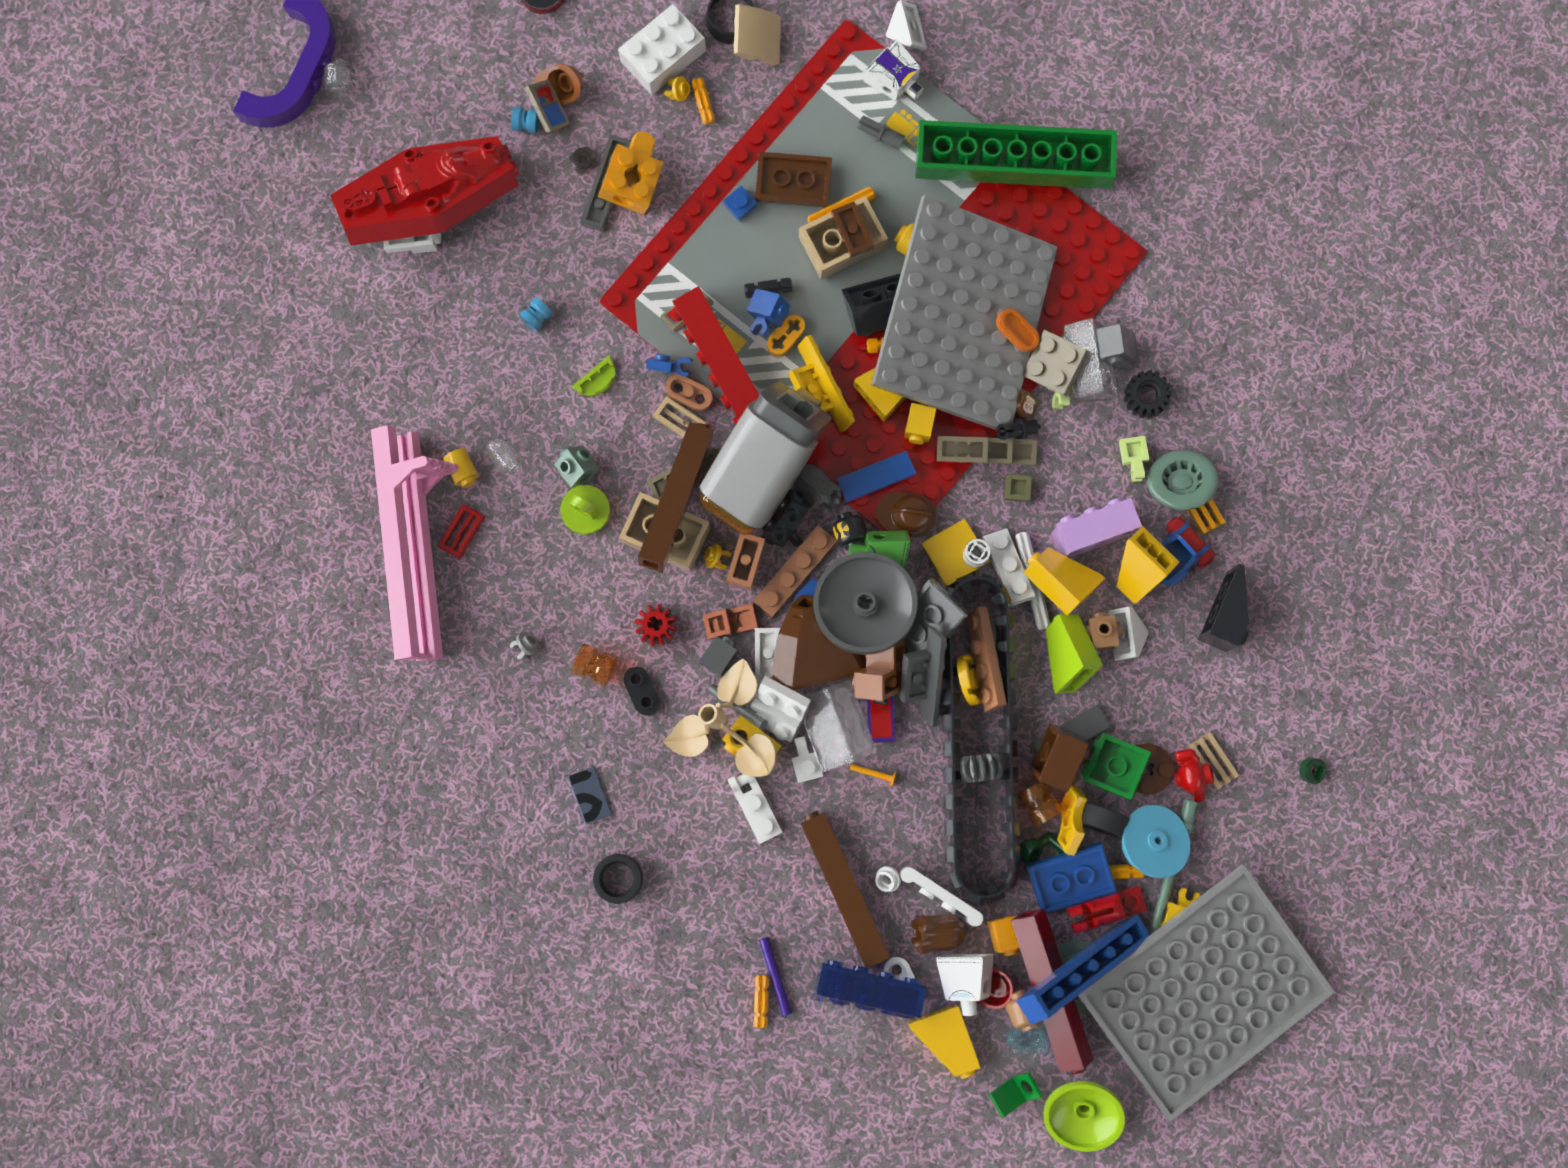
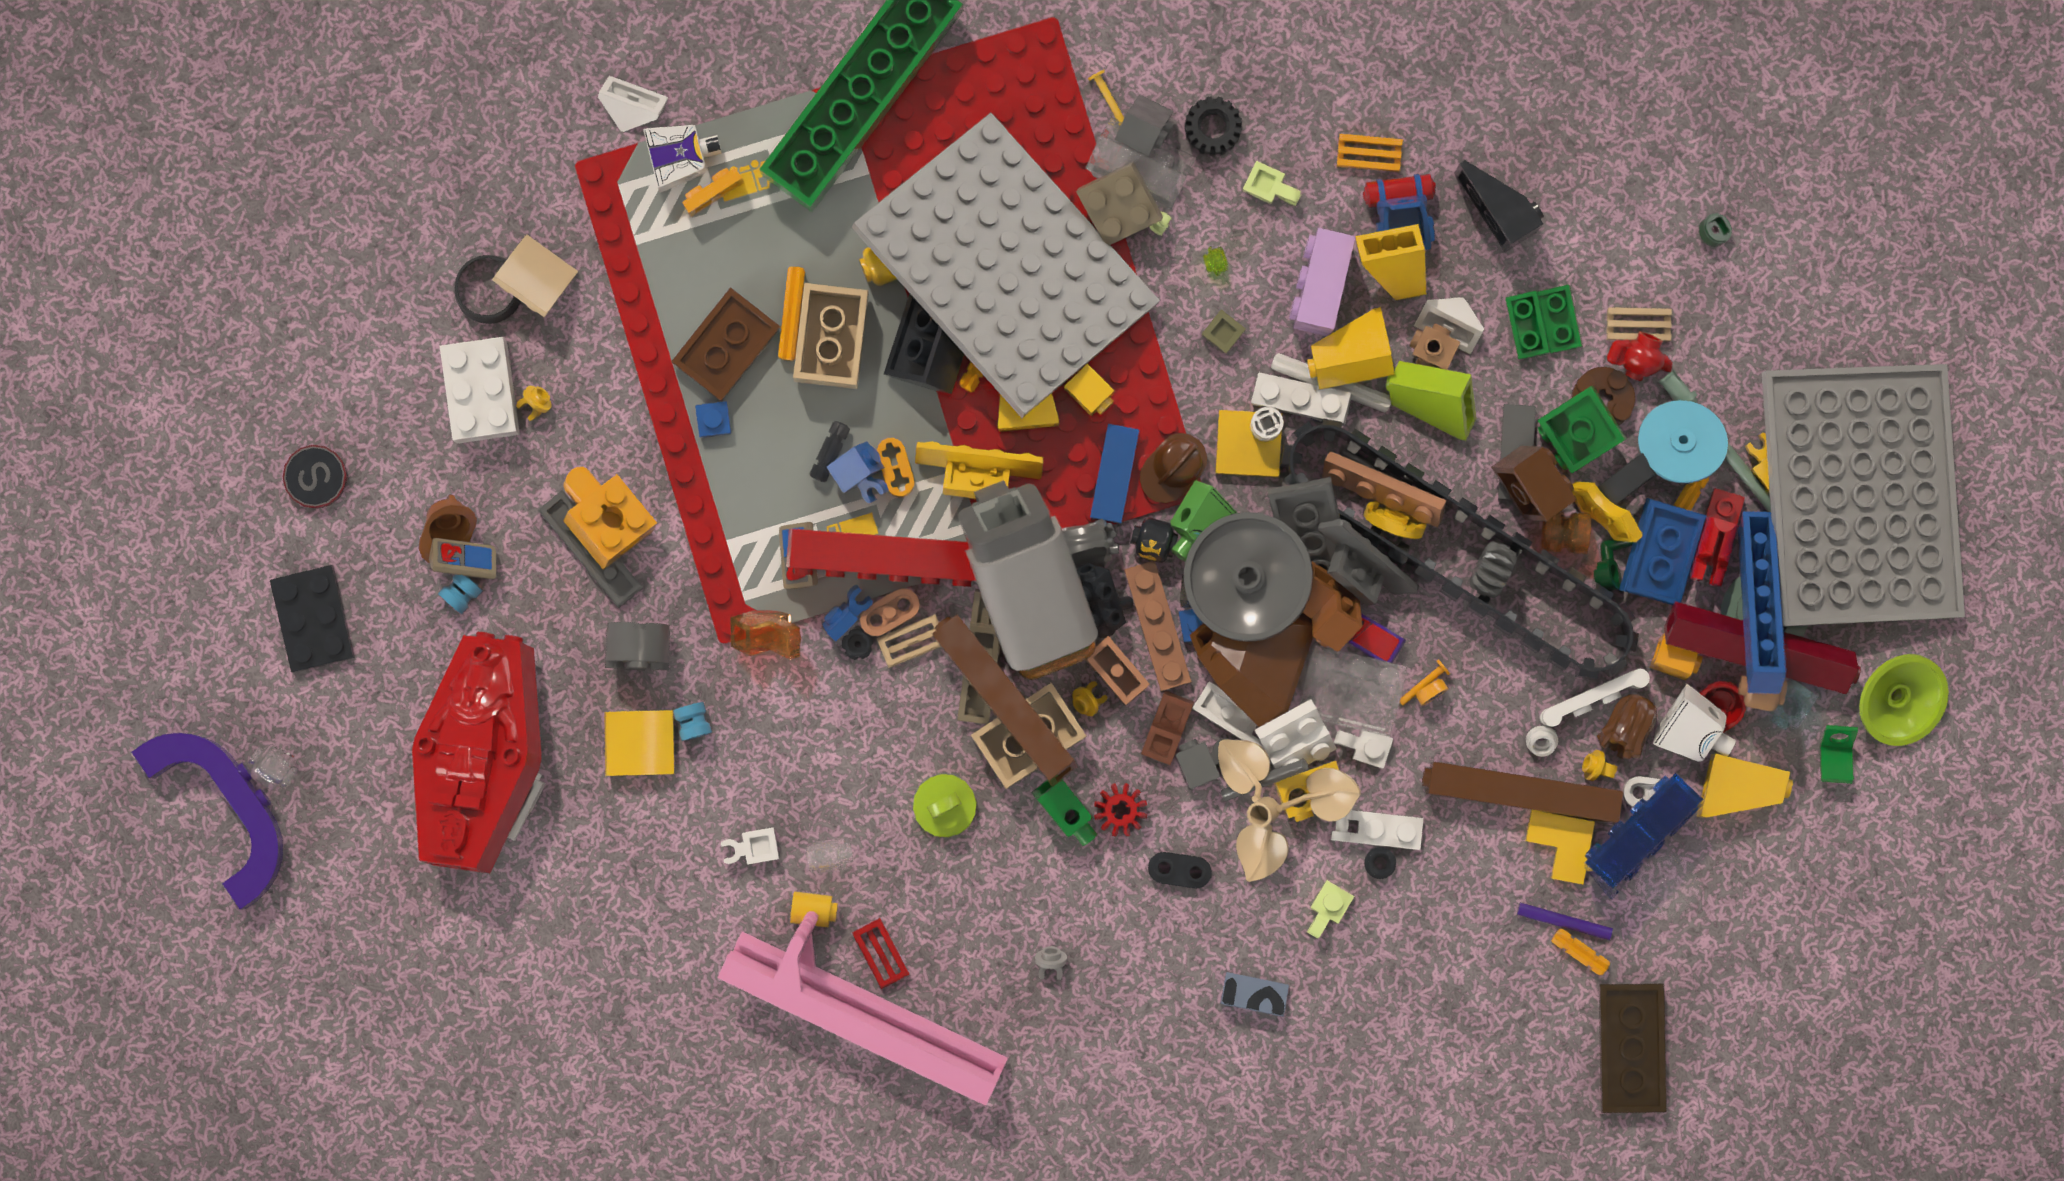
camera: 60 degrees left, 5 degrees up
sand green brick [554,446,600,488] -> none
clear smoke plate [569,146,597,174] -> none
lime tile [571,355,616,397] -> none
clear orange wheel [571,643,618,687] -> none
black tyre [593,854,644,904] -> none
light orange axle [691,77,715,125] -> none
reddish brown plate [831,201,874,258] -> none
dark grey axle [857,116,906,150] -> none
dark tan slope [937,436,1037,465] -> none
orange tile [996,308,1040,352] -> none
black axle [996,419,1041,440] -> none
reddish brown tile [1015,390,1039,419] -> none
sand green wheel [1147,450,1219,510] -> none
none -> black plate [270,565,355,673]
none -> yellow slope [604,710,674,776]
none -> dark grey brick [605,622,670,671]
none -> light orange plate [682,168,744,217]
none -> white plate [721,827,779,865]
none -> clear orange brick [730,610,801,660]
none -> black plate [842,628,873,660]
none -> green torso [1031,779,1098,846]
none -> yellow pin [1088,69,1124,125]
none -> clear neon green plate [1203,246,1229,277]
none -> yellowish green plate [1307,880,1355,939]
none -> black plate [1364,847,1396,879]
none -> light orange tile [1416,679,1449,706]
none -> green slope [1505,284,1583,360]
none -> yellow tile [1525,810,1595,885]
none -> yellow plate [1582,750,1618,781]
none -> dark brown plate [1599,983,1667,1113]

